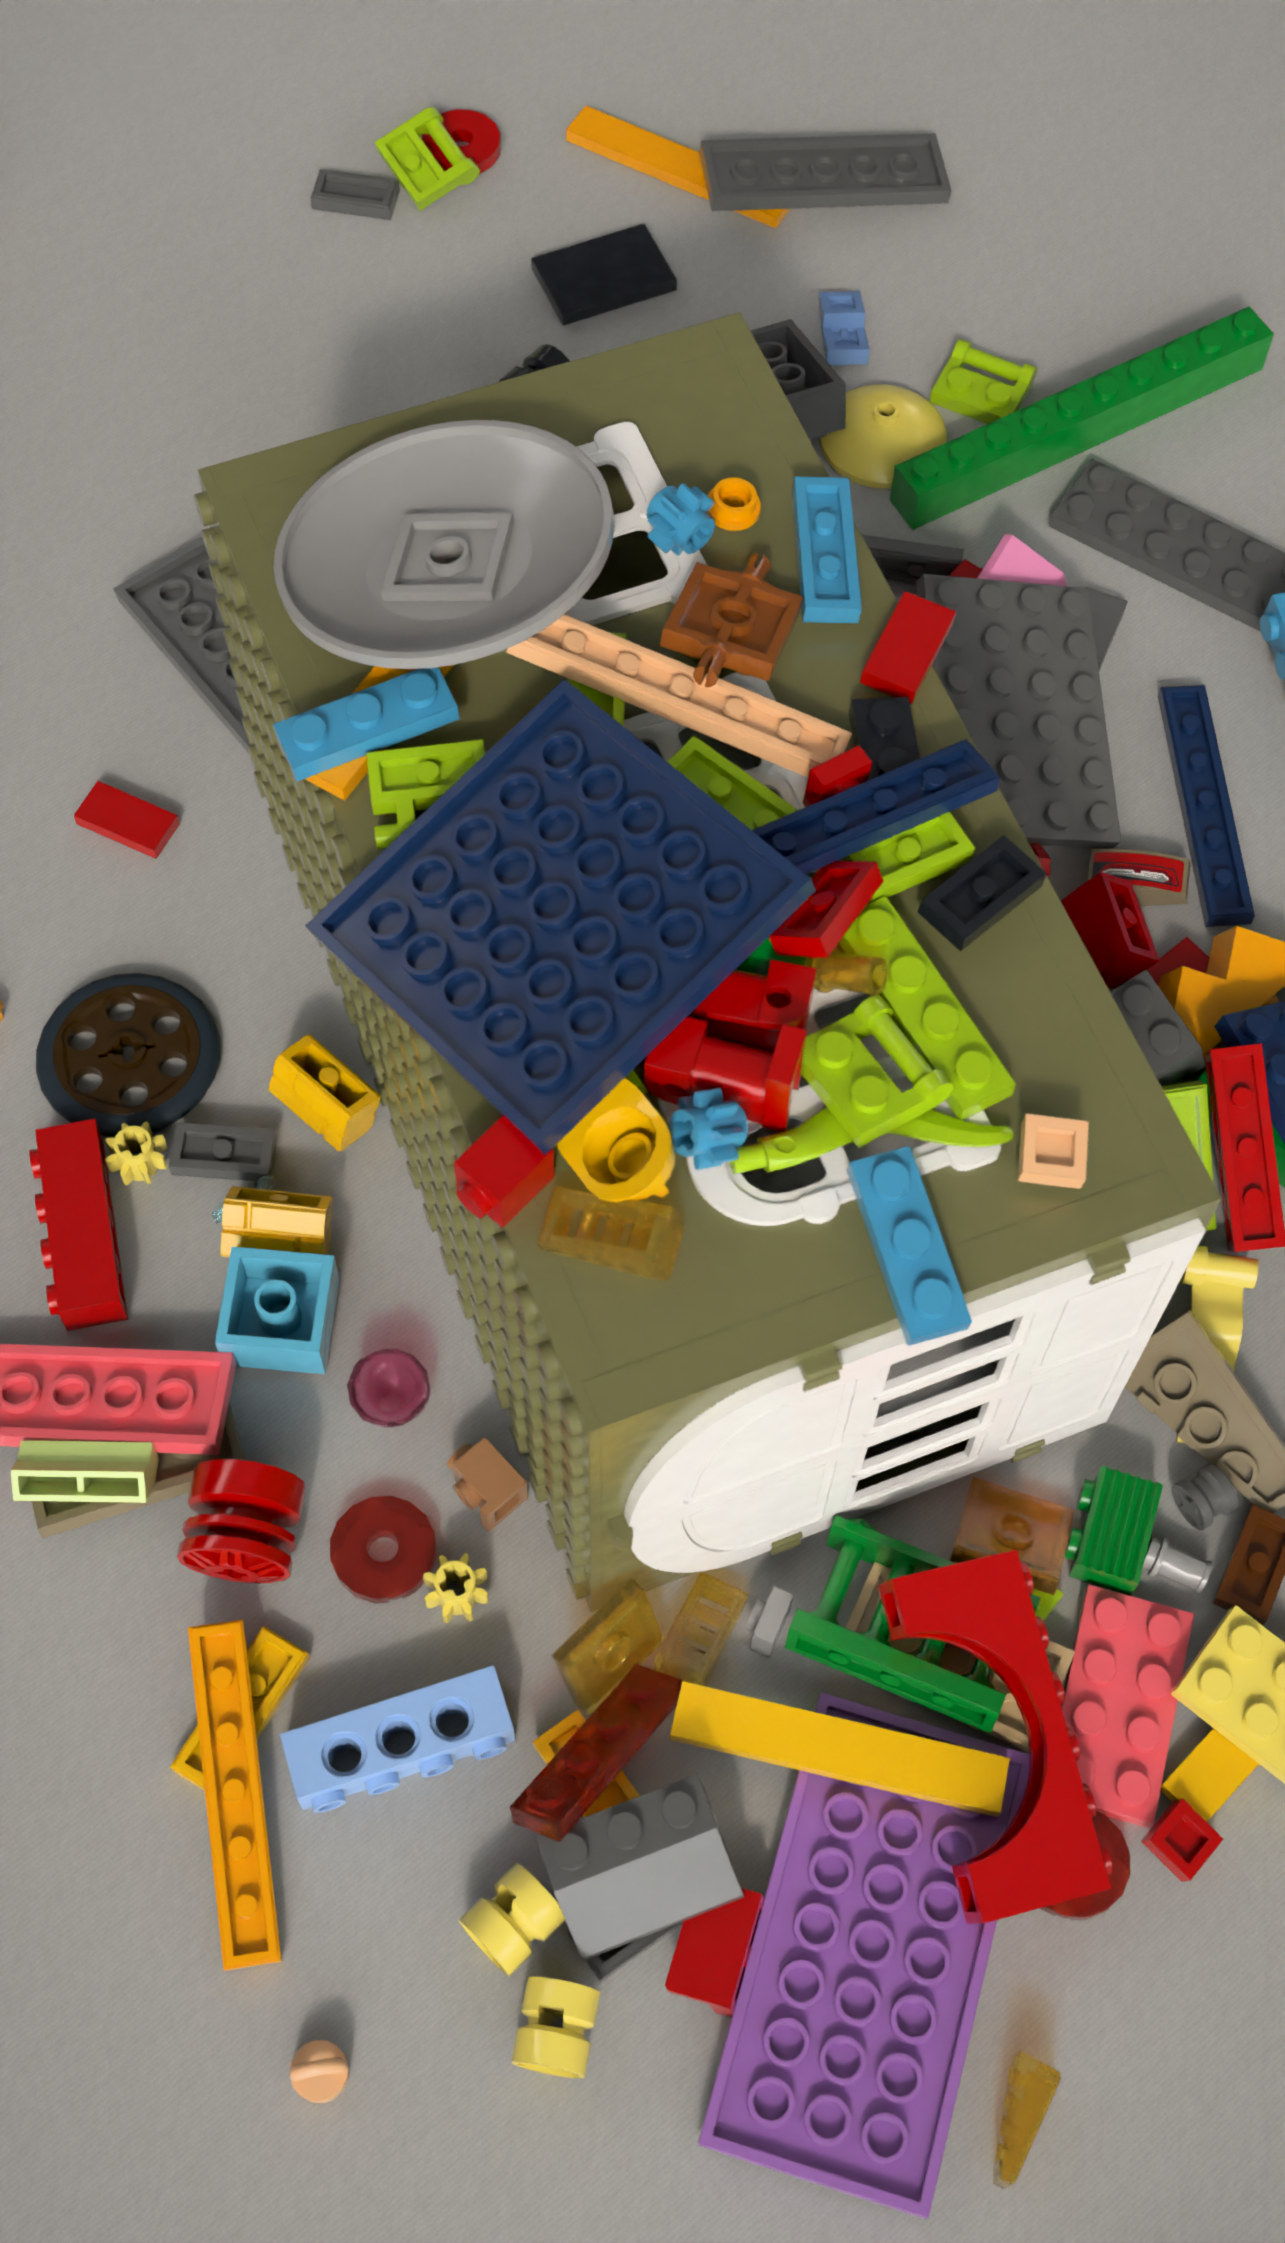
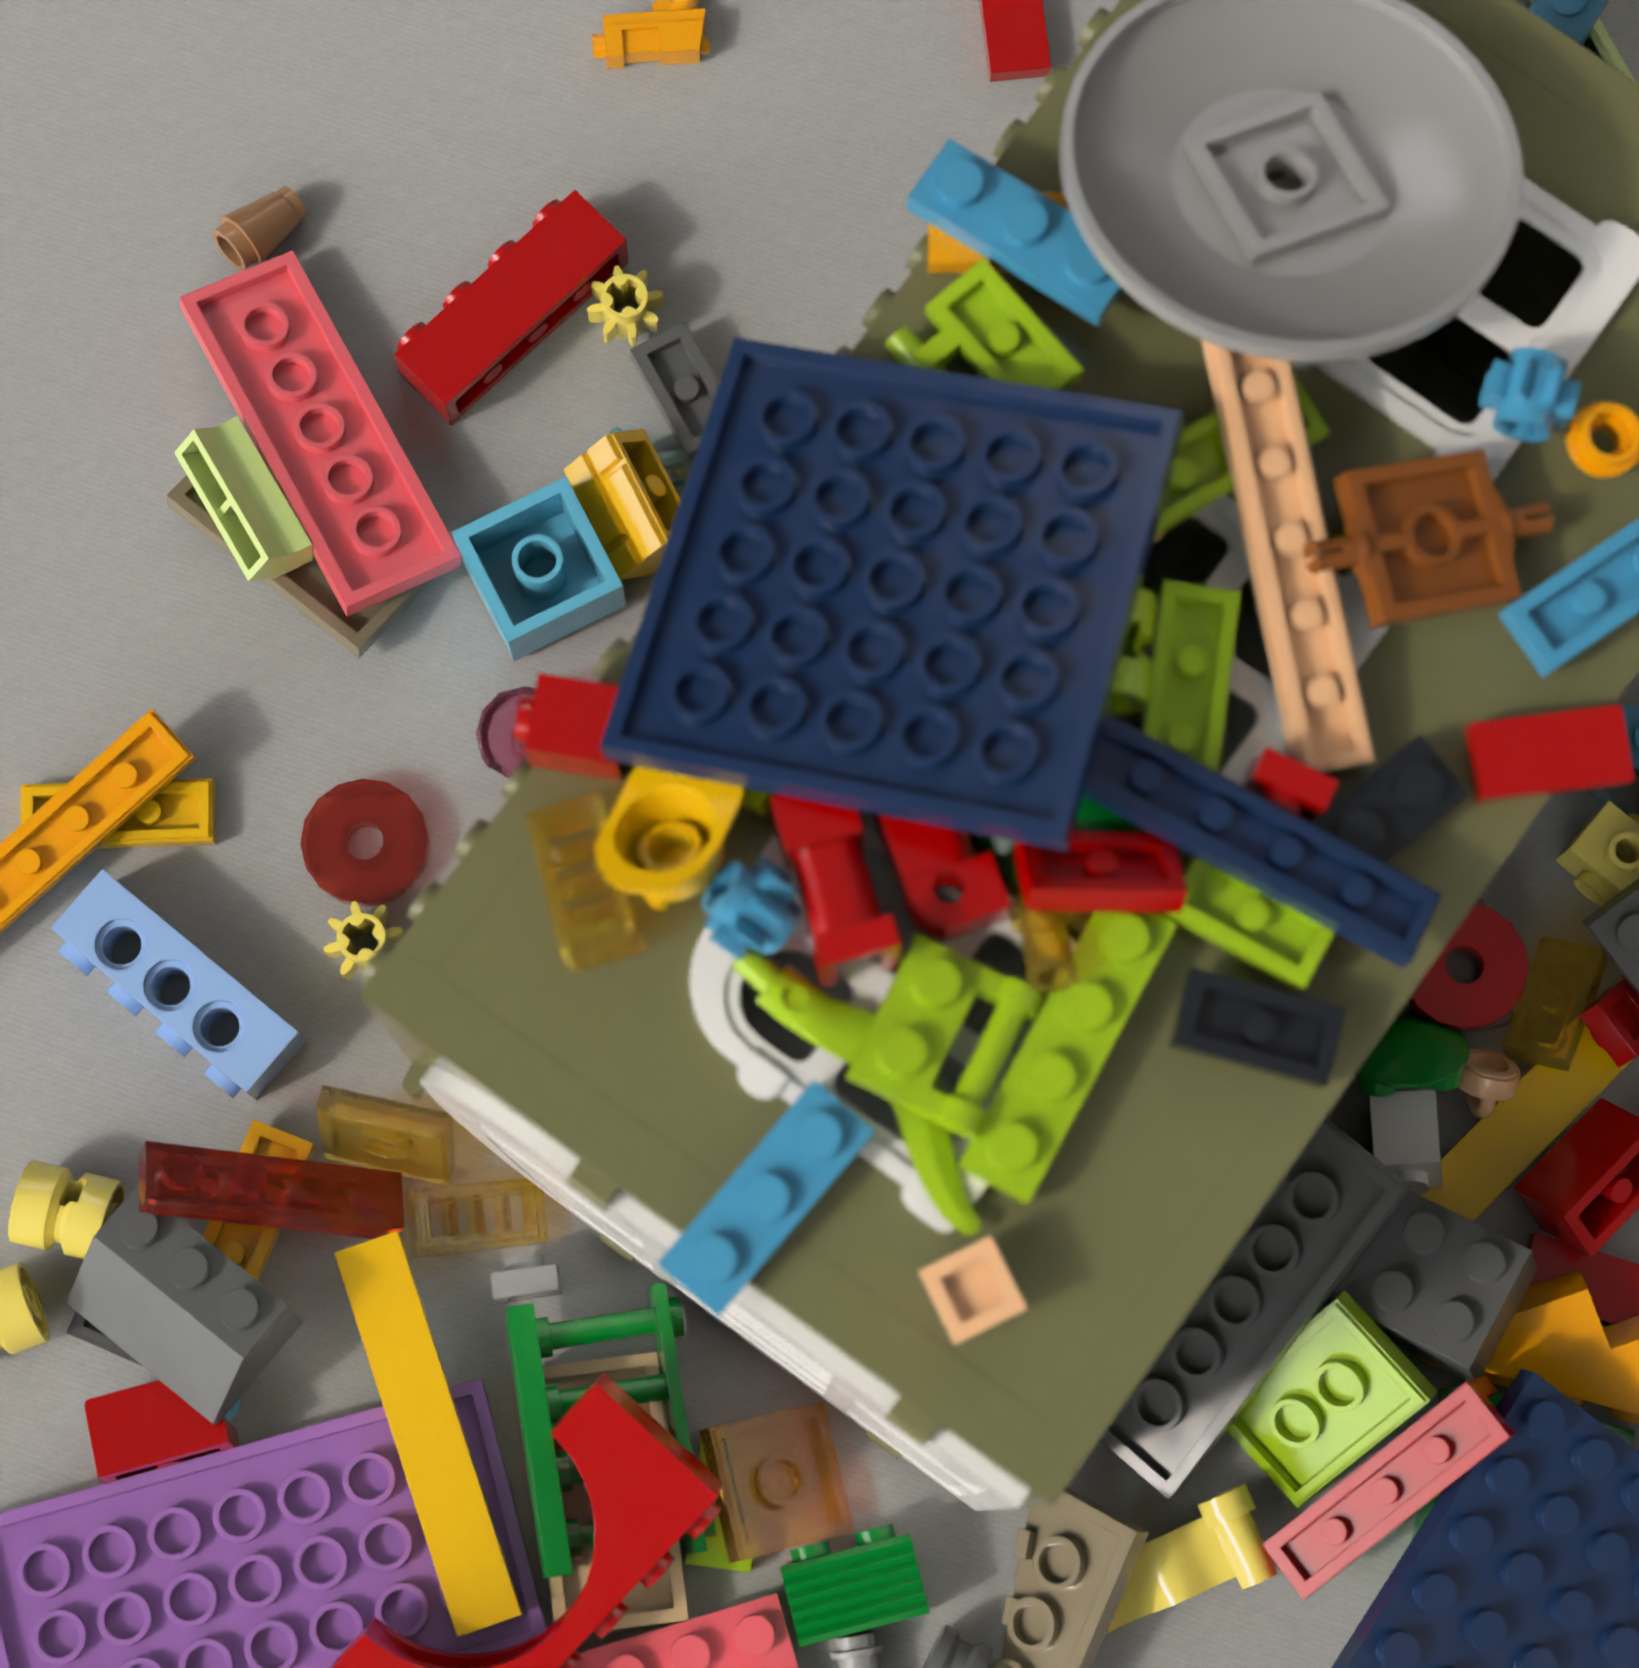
camera: 55 degrees right, 15 degrees up
dark brown wedge [36,973,220,1137] -> none
red wheel [177,1459,306,1583] -> none

